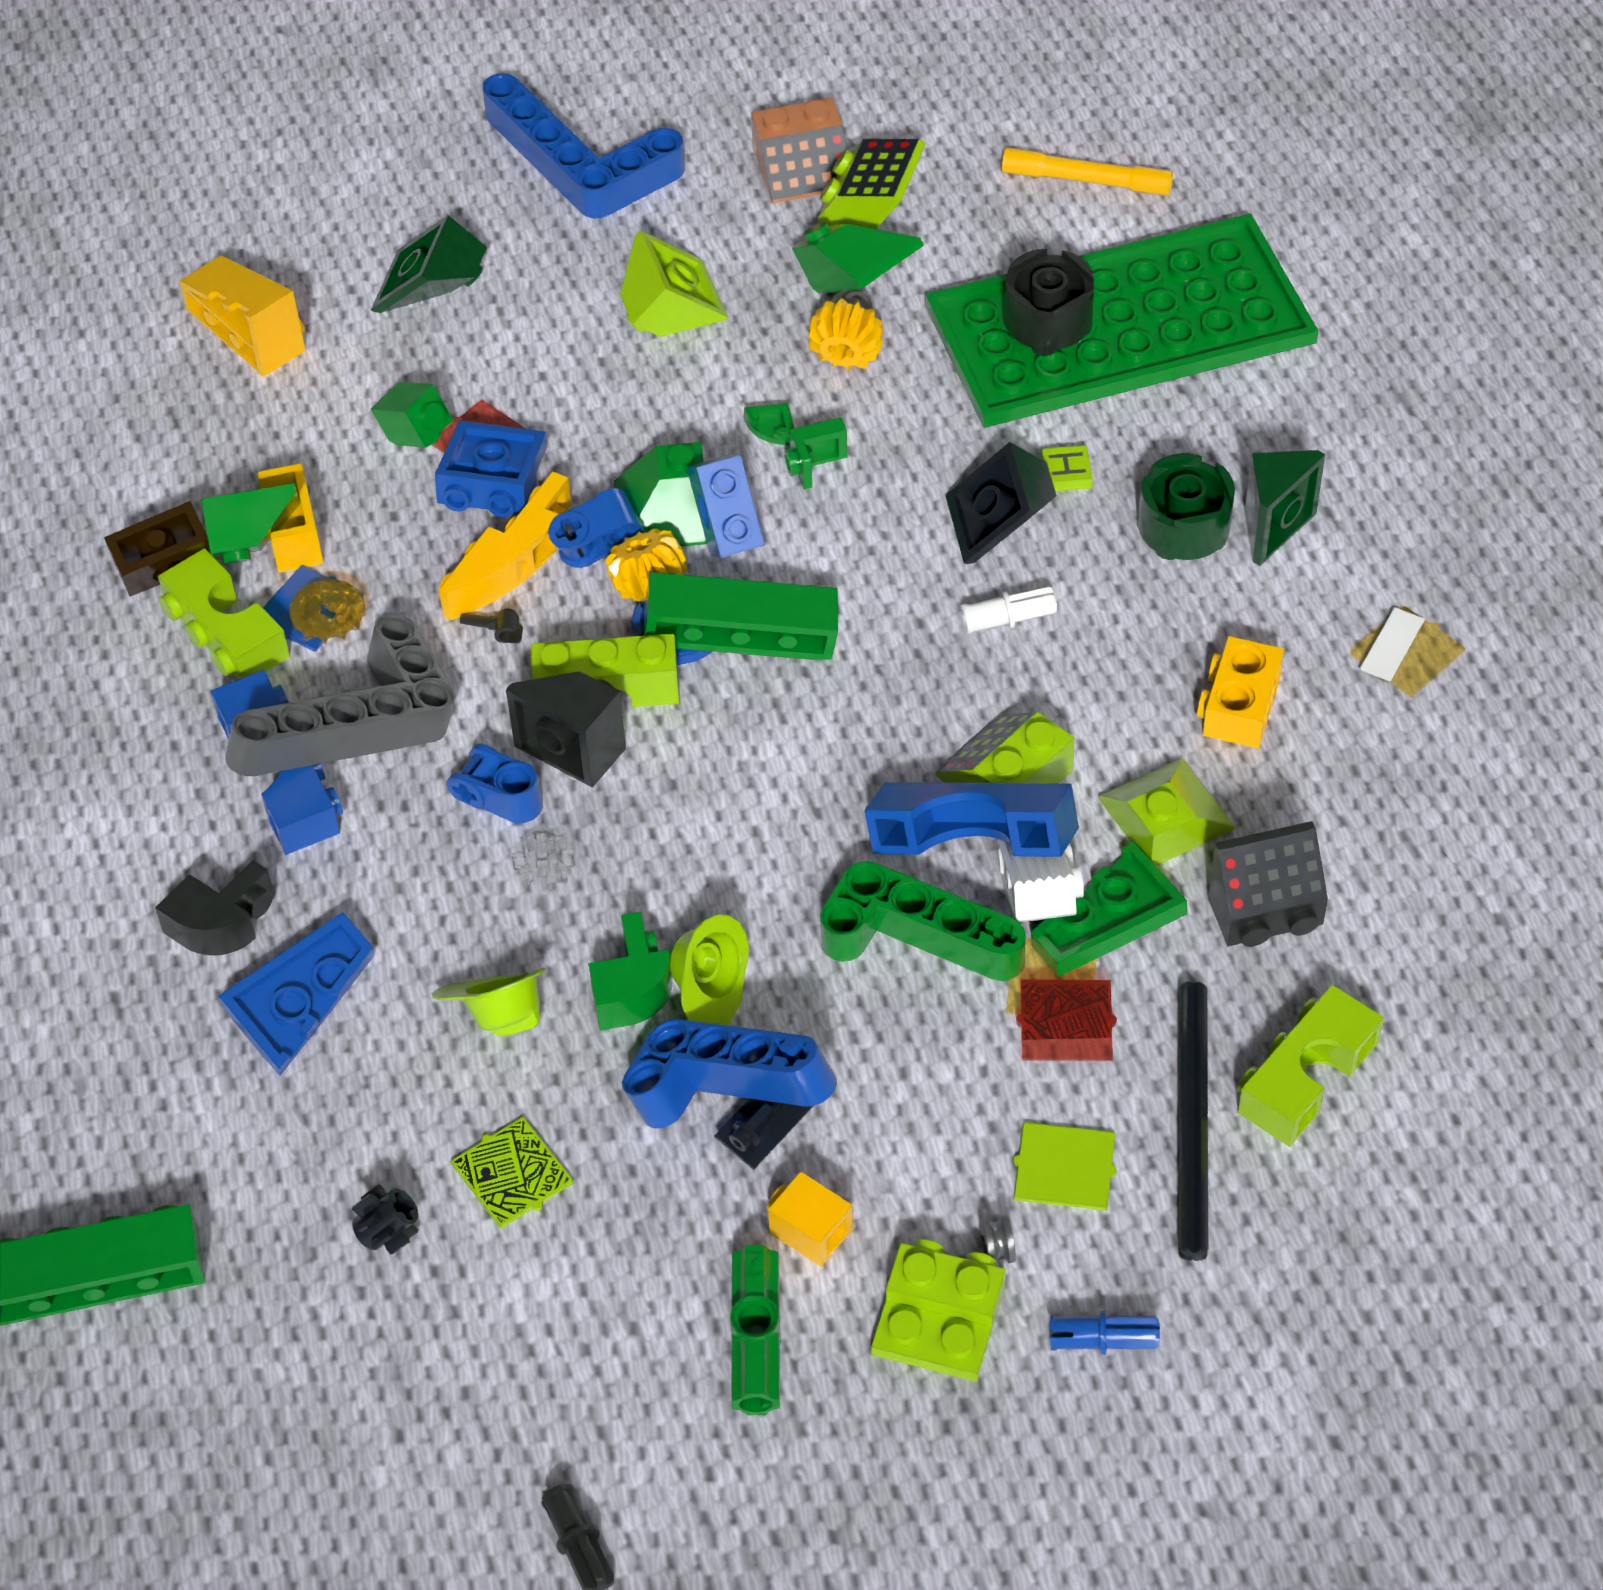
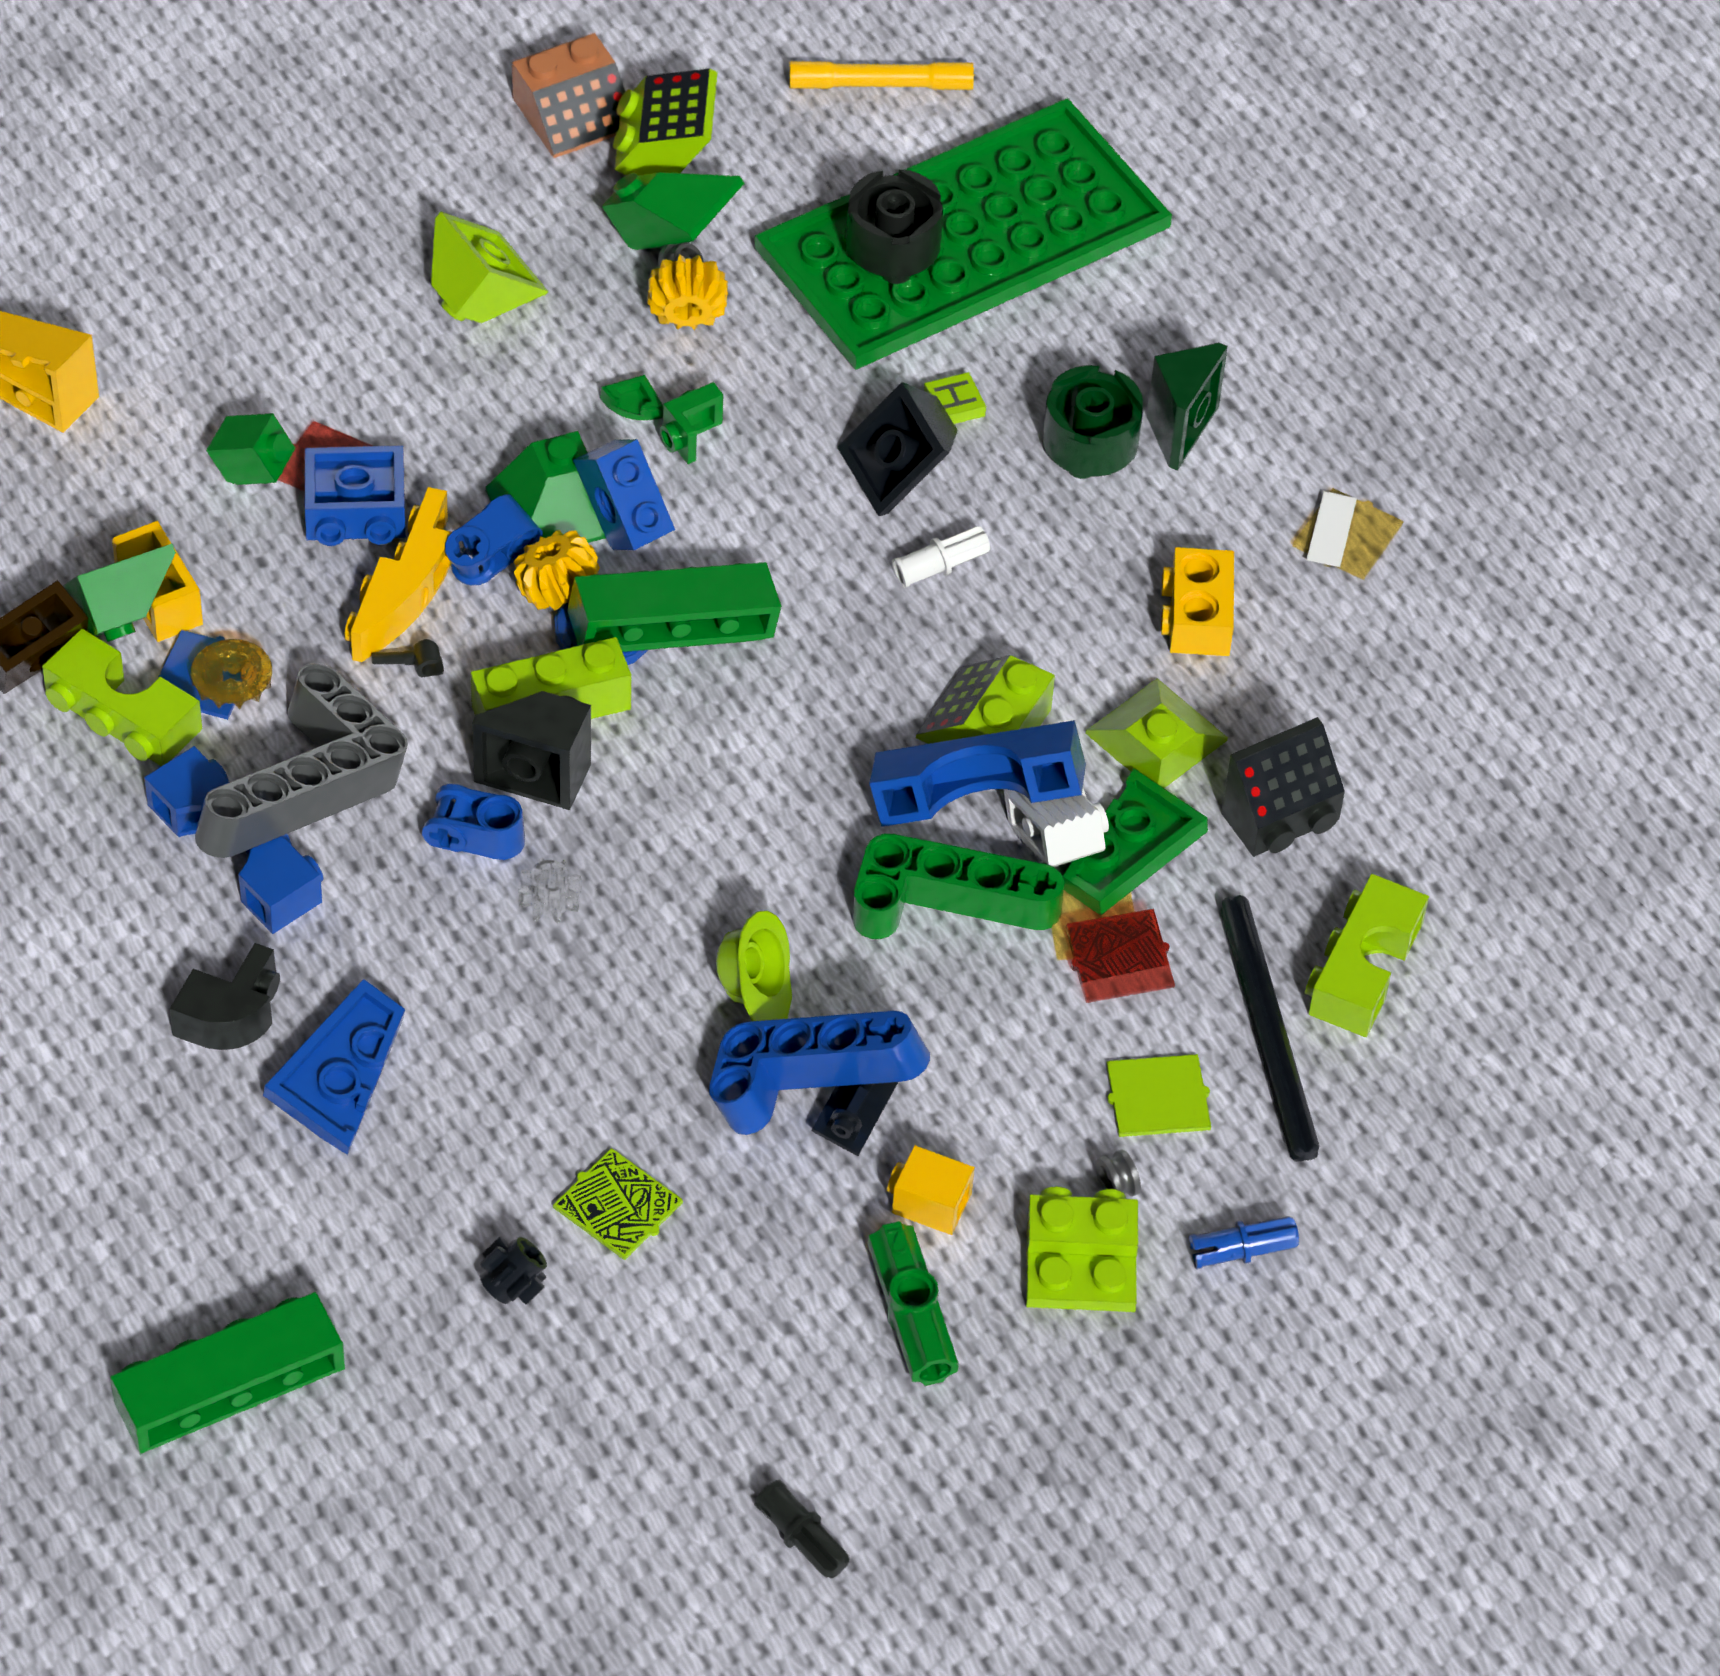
camera: 20 degrees left, 0 degrees up
dark green slope [371,215,487,313] -> none
lime piece [431,968,546,1036] -> none
blue beam [482,73,685,219] -> none
green brick [588,911,673,1031] -> none

